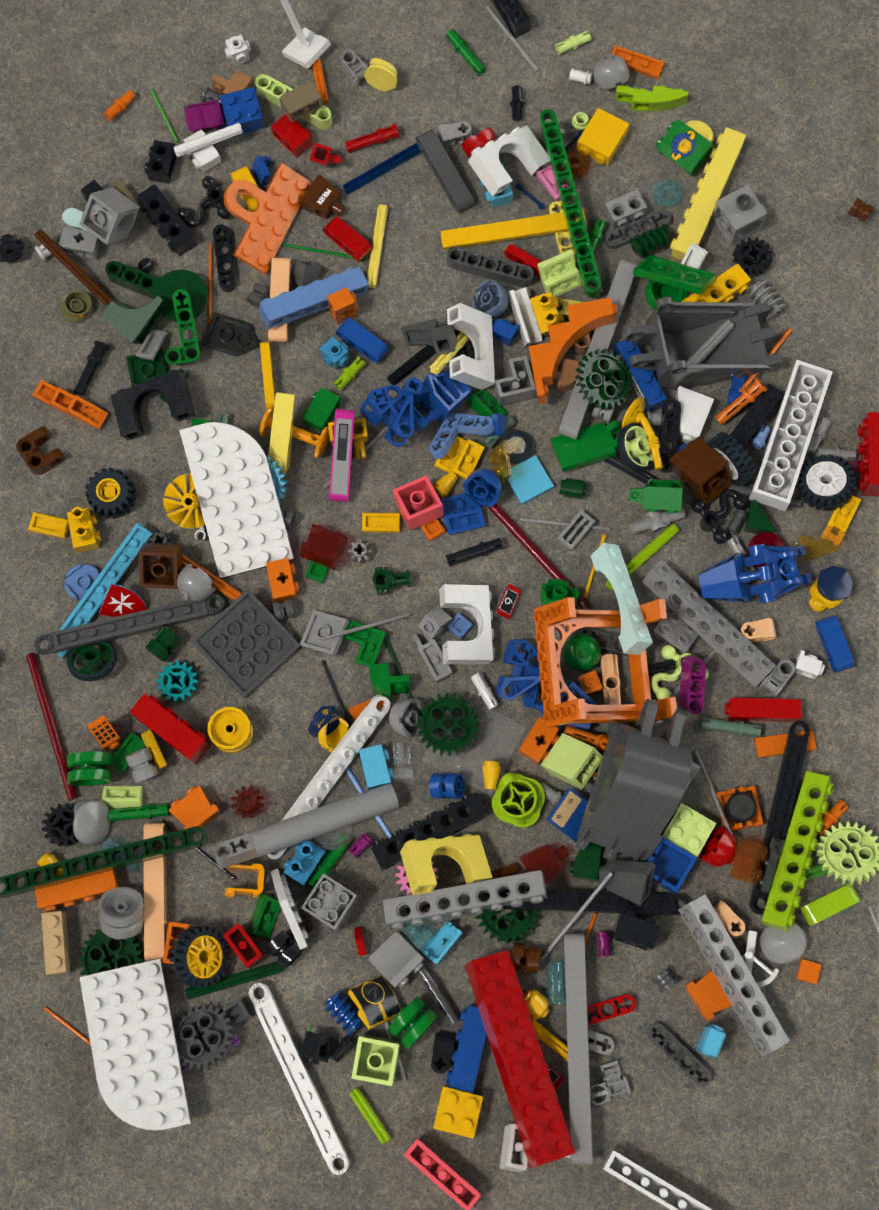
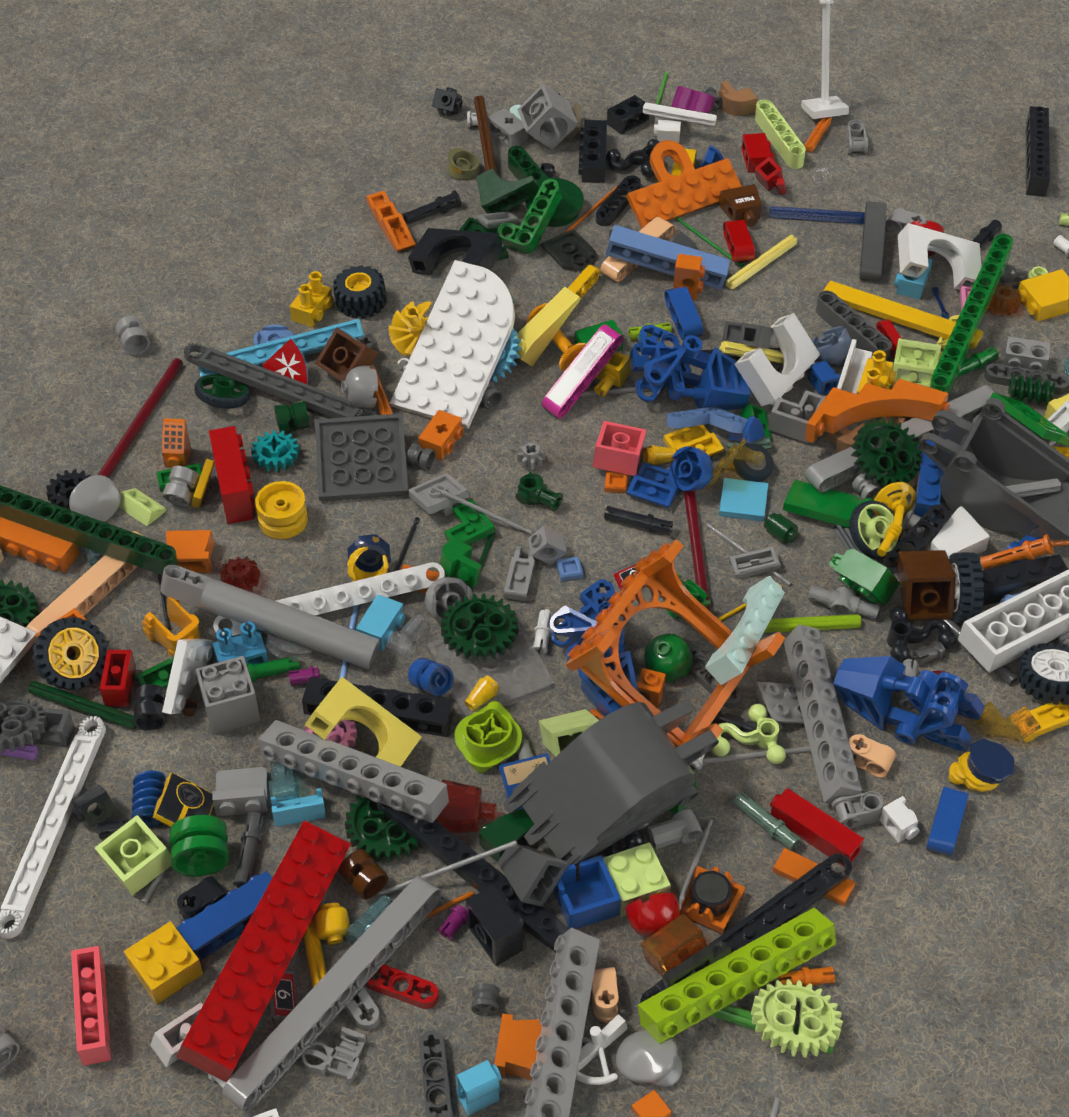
camera: 35 degrees right, 25 degrees down
reddish brown piece [16,427,65,475] -> none
yellow tile [28,512,69,539] -> none
green wheel [67,751,111,786] -> none
light grey wheel [98,887,144,939] -> none
orange pin [103,90,136,122] -> none
green pin [108,803,170,822] -> none
blue brick [220,87,265,136] -> none
white brick [224,35,251,66] -> none
dark tan brick [279,81,323,123] -> none
clear red hips [300,523,347,570] -> none
green tile [305,559,330,584] -> none
dark azure brick [319,336,349,370] -> none
red pin [345,123,399,153] -> none
lime axle [349,1088,391,1144] -> none
red tile [354,927,367,956] -> none
yellow tile [362,513,400,533] -> none
light yellow hat [364,58,397,92] -> none
white arch [439,584,495,664] -> none
green pin [445,29,486,76] -> none
light grey axle [486,5,540,72] -> none
orange brick [518,717,560,765] -> none
light nougat piece [600,654,621,705] -> none
magenta beam [680,655,706,715] -> none
dark green slope [744,499,776,534] -> none
lime beam [800,883,861,927] -> none

